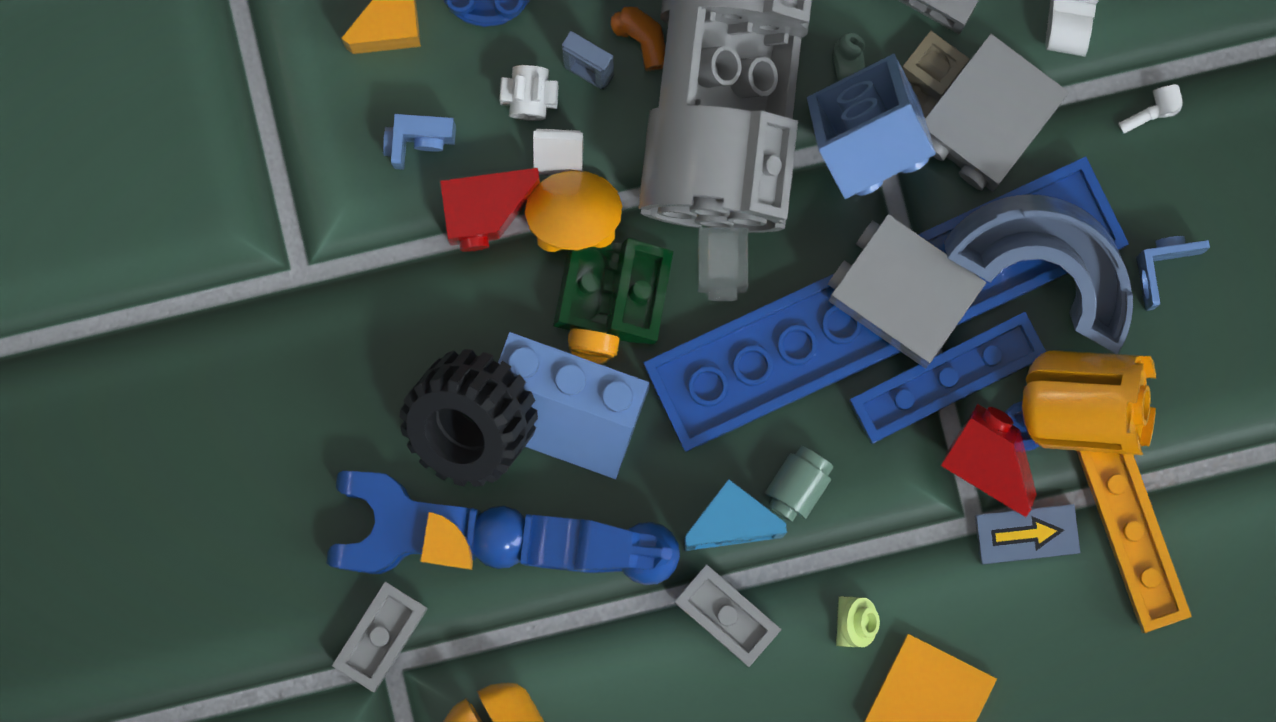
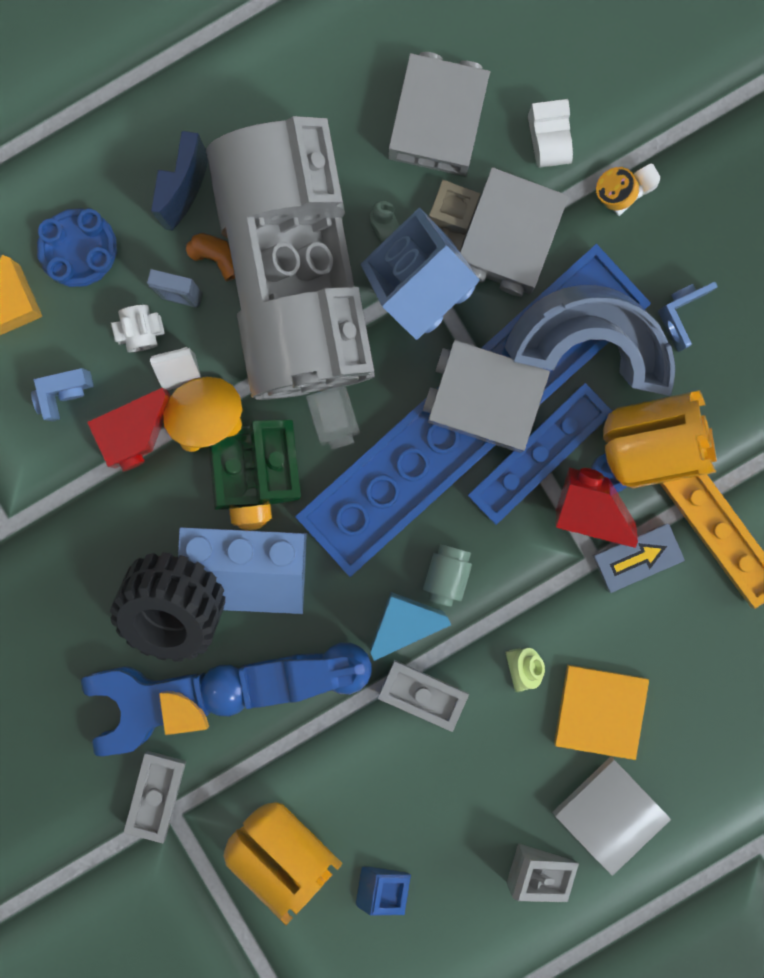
camera: 20 degrees left, 5 degrees up
none -> light orange tile [596,167,639,211]

